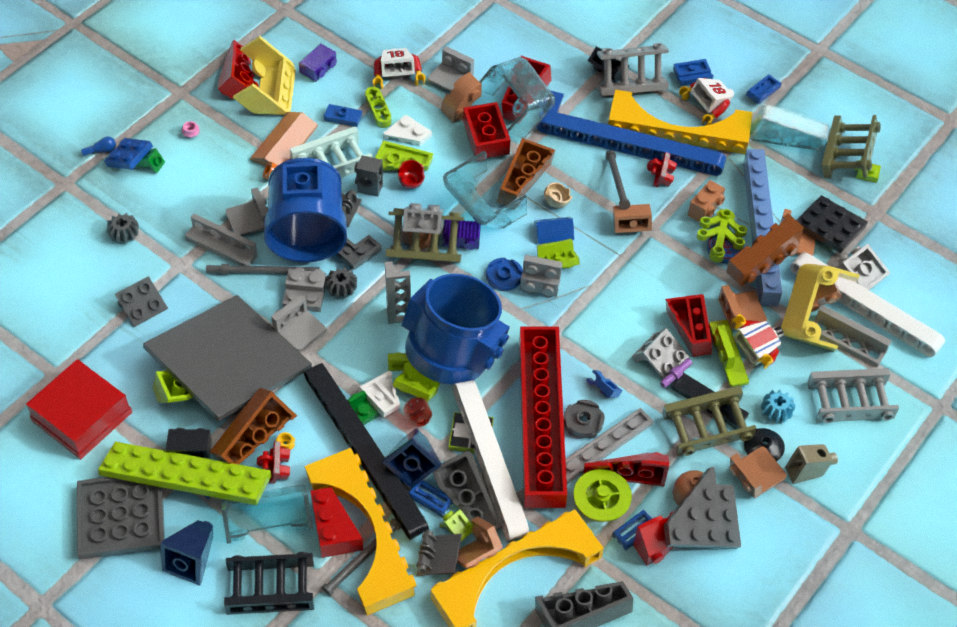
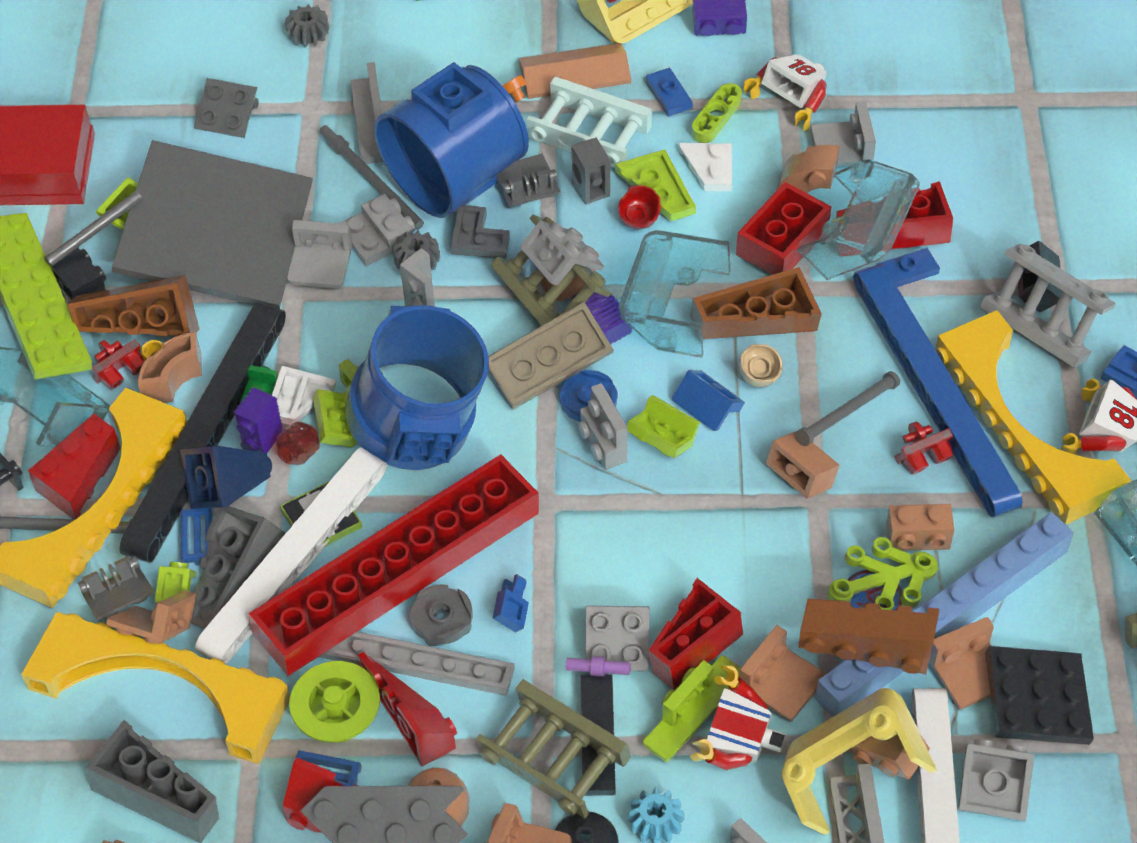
camera: 55 degrees right, 0 degrees up
none -> dark grey bar [46,190,143,266]
none -> nougat brick [138,332,202,403]
none -> dark purple brick [234,388,284,453]
none -> dark tan tile [488,302,614,410]

